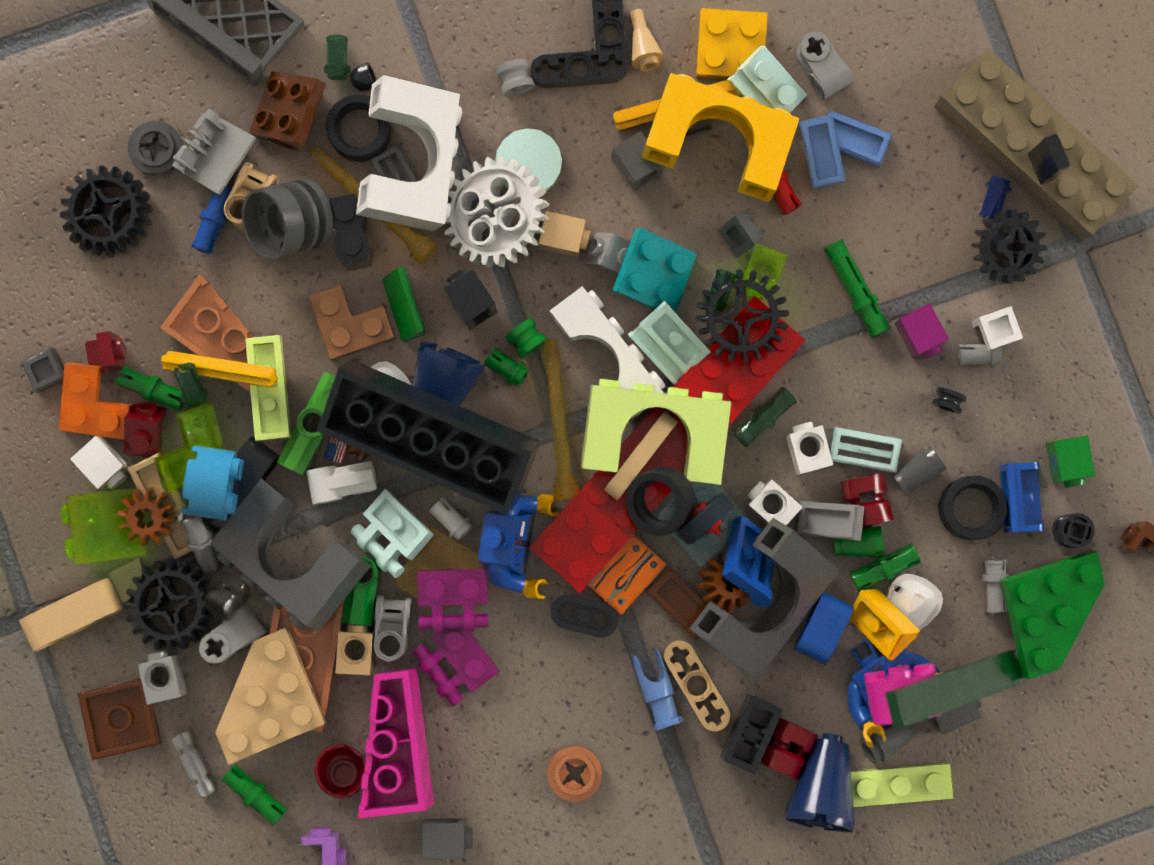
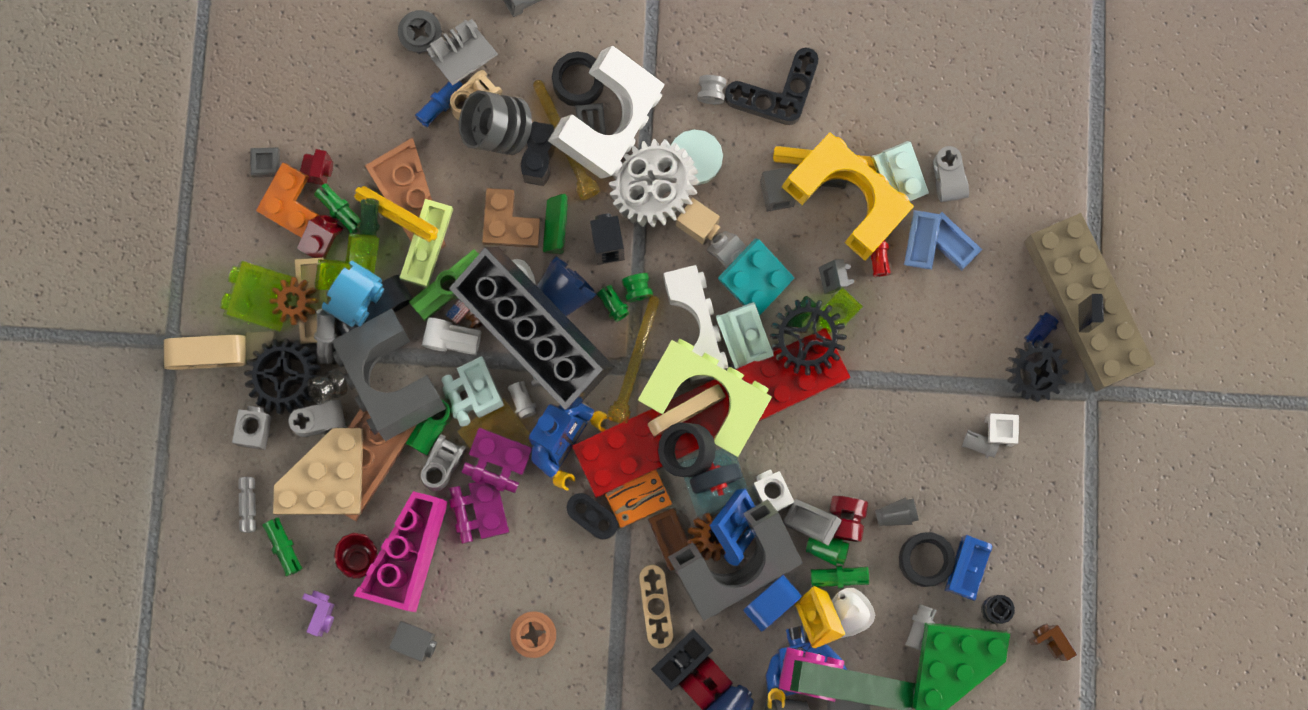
camera: 20 degrees right, 5 degrees down
black gear [59,166,153,258] -> none
white brick [70,436,130,490] -> none
reddish brown tile [77,678,162,760] -> none
reddish brown plate [249,71,326,151] -> none
clear green pin [324,35,351,80] -> none
tan brick [335,625,375,675] -> none
black hinge [350,62,377,92] -> none
tan cone [630,9,664,72] -> none
medium blue piece [633,648,684,731] -> none
yellow plate [696,8,768,79] -> none
clear green pin [732,386,797,448] -> none
white brick [786,422,833,476] -> none
green pin [823,239,891,338] -> none
light aqua tile [830,427,902,473] -> none
magenta brick [894,303,949,360] -> none
black bush [932,387,967,414] -> none
green brick [1046,435,1096,488] -> none

